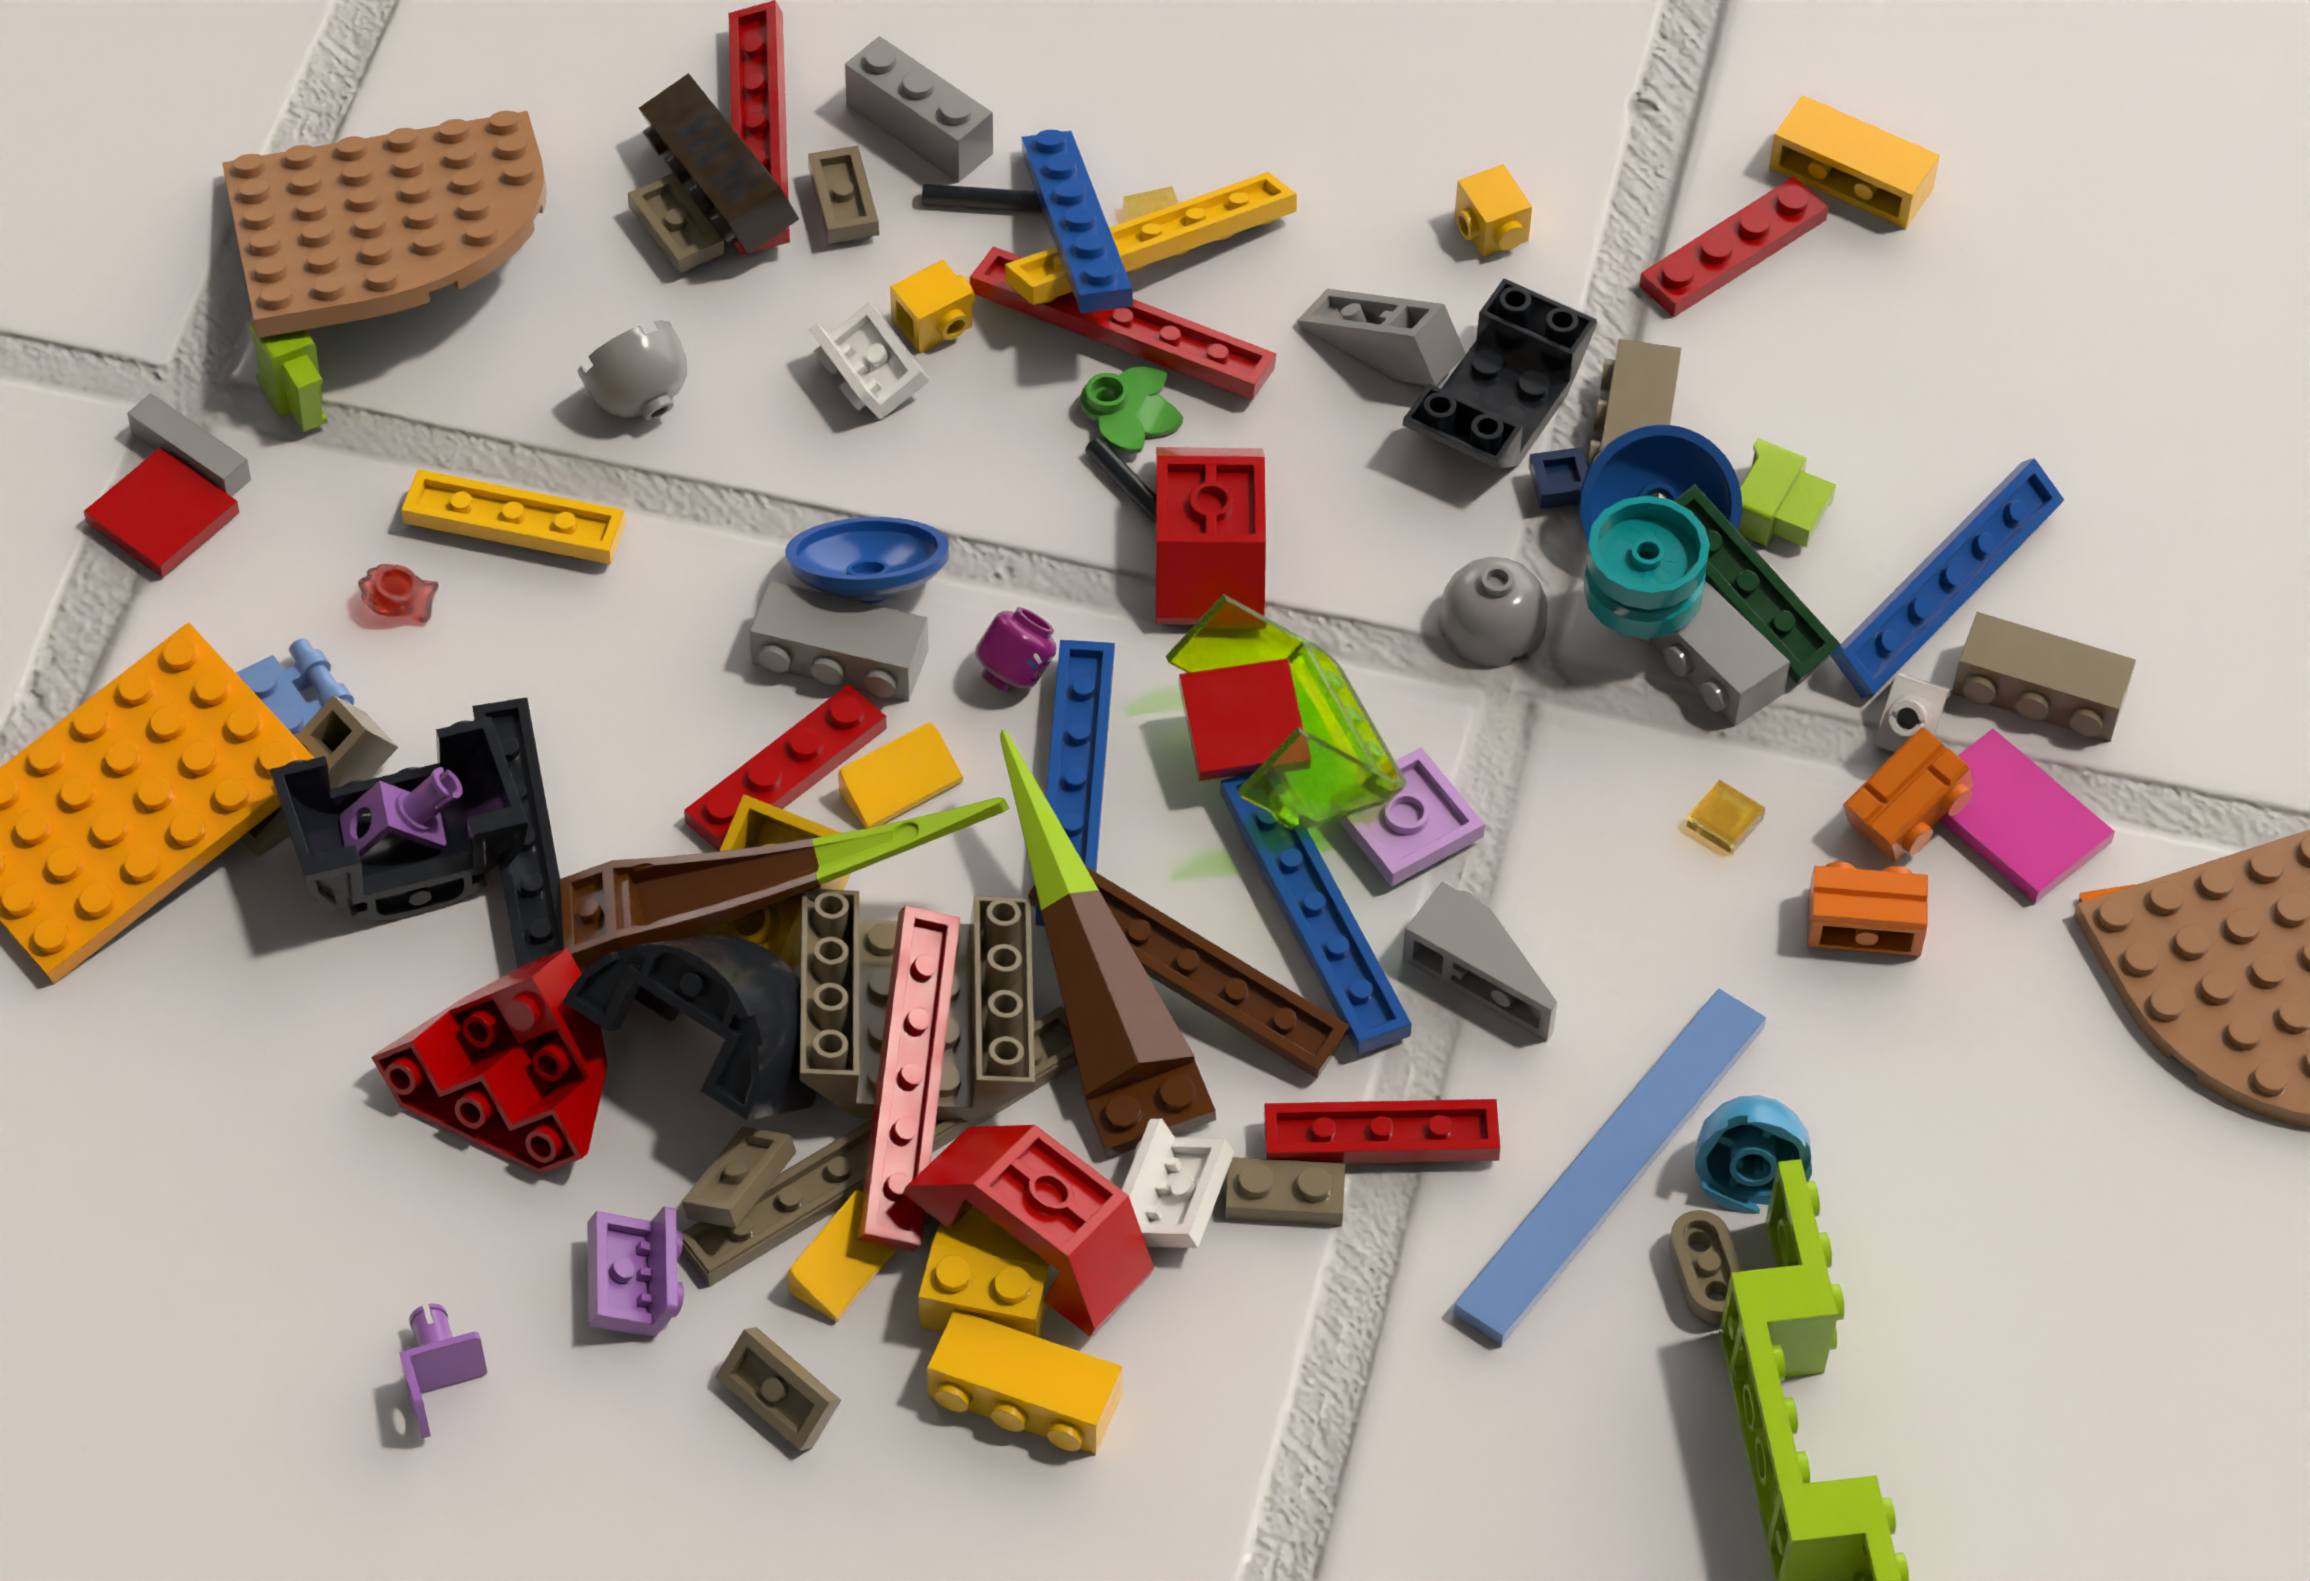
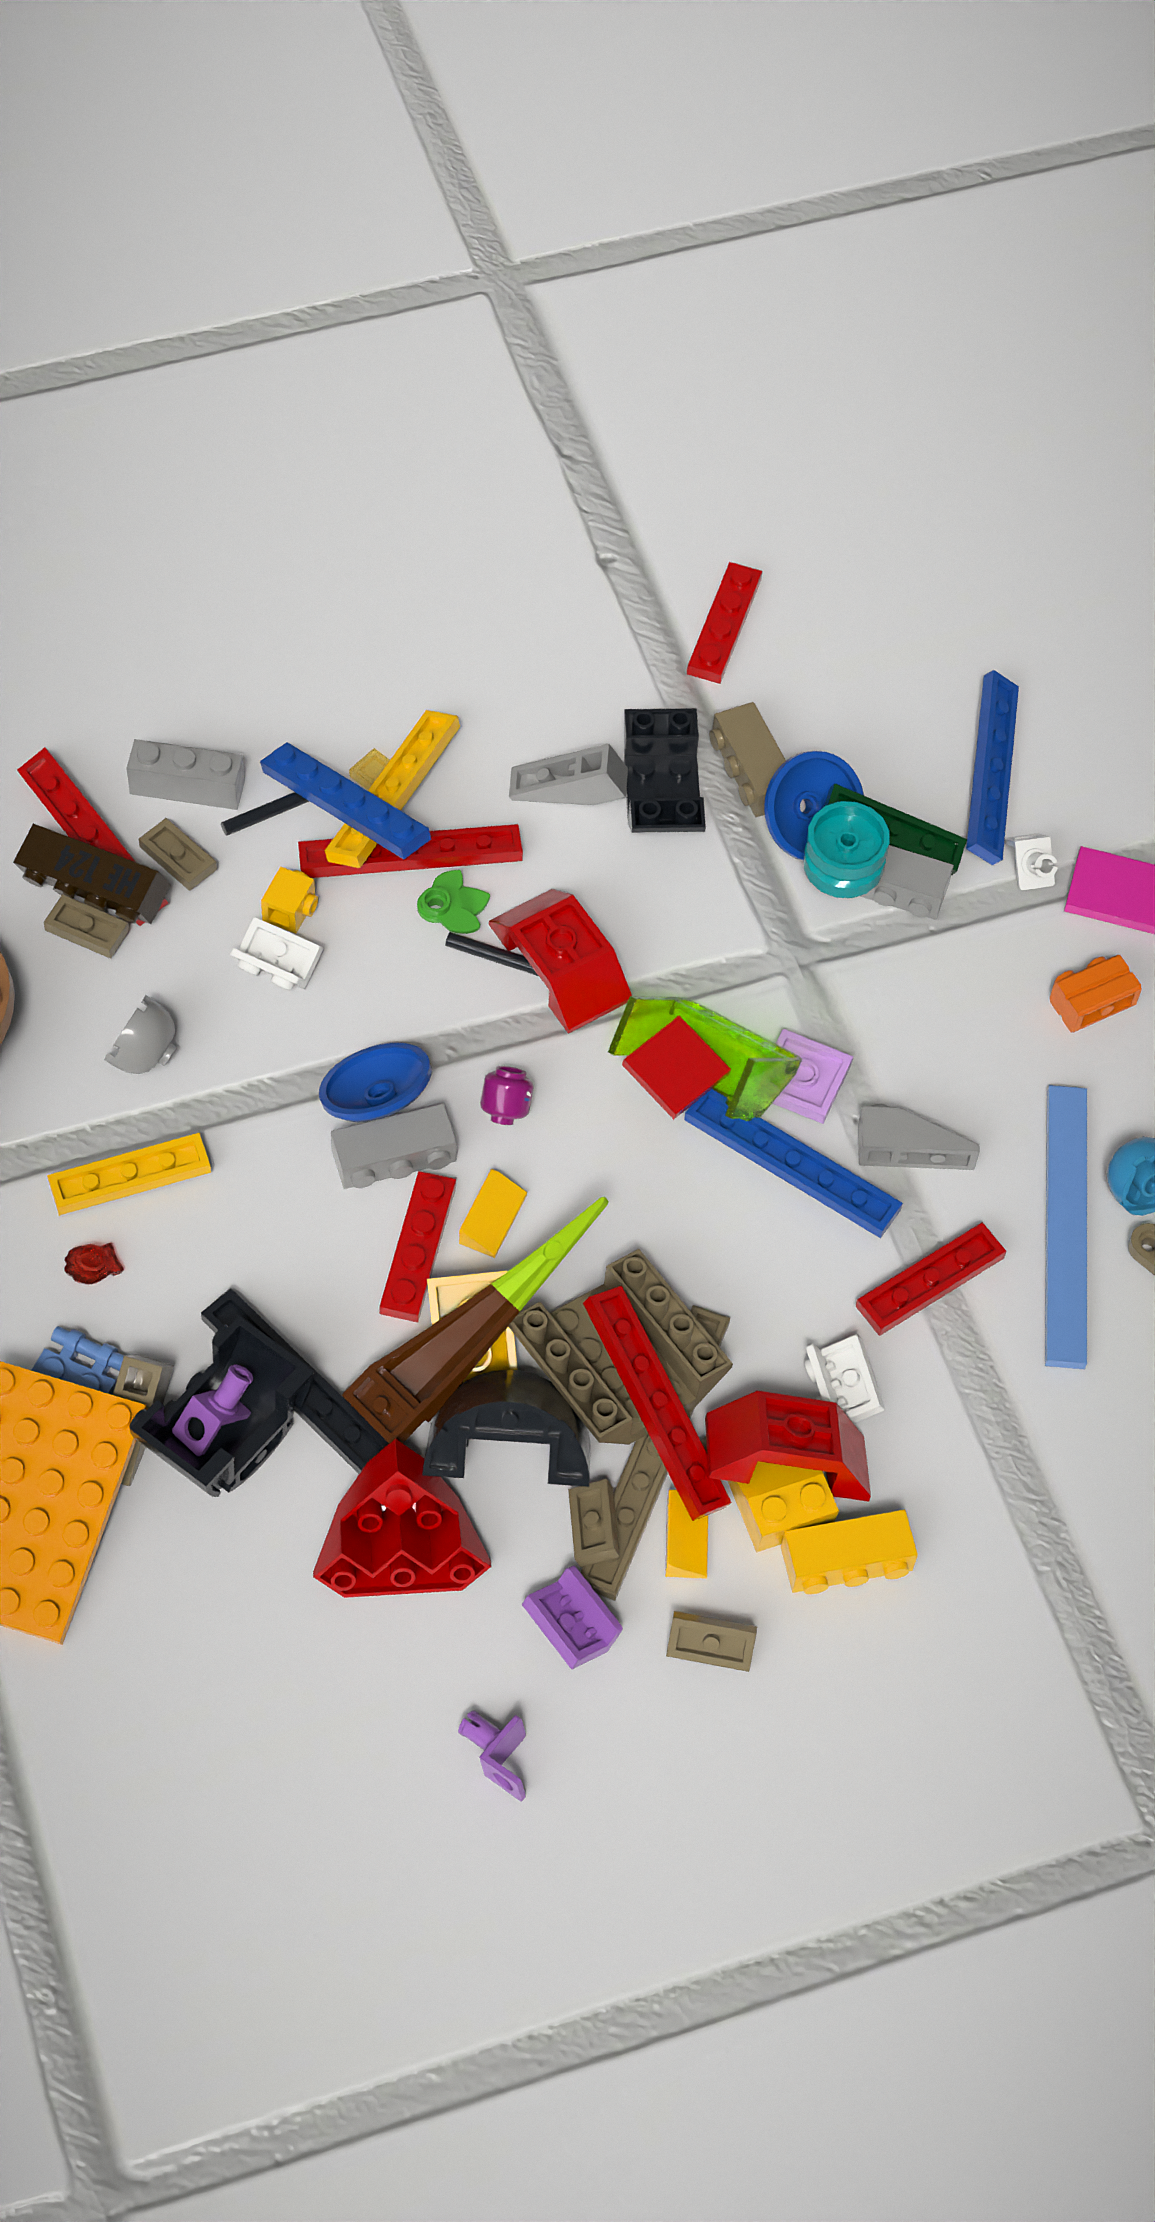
camera: 35 degrees left, 5 degrees up
reddish brown plate [1000,729,1216,1159] -> none
reddish brown plate [1028,866,1349,1079] -> none
blue plate [1035,640,1115,926] -> none
dark tan plate [1225,1157,1345,1226] -> none
light grey cylinder [1439,557,1548,668] -> none
yellow brick [1454,164,1532,257] -> none
dark blue plate [1529,447,1588,509] -> none
clear yellow tile [1686,779,1766,855] -> none
lime piece [1738,438,1836,548] -> none
yellow brick [1769,95,1940,229] -> none
orange brick [1843,727,1974,862] -> none
dark tan brick [1952,612,2136,742] -> none

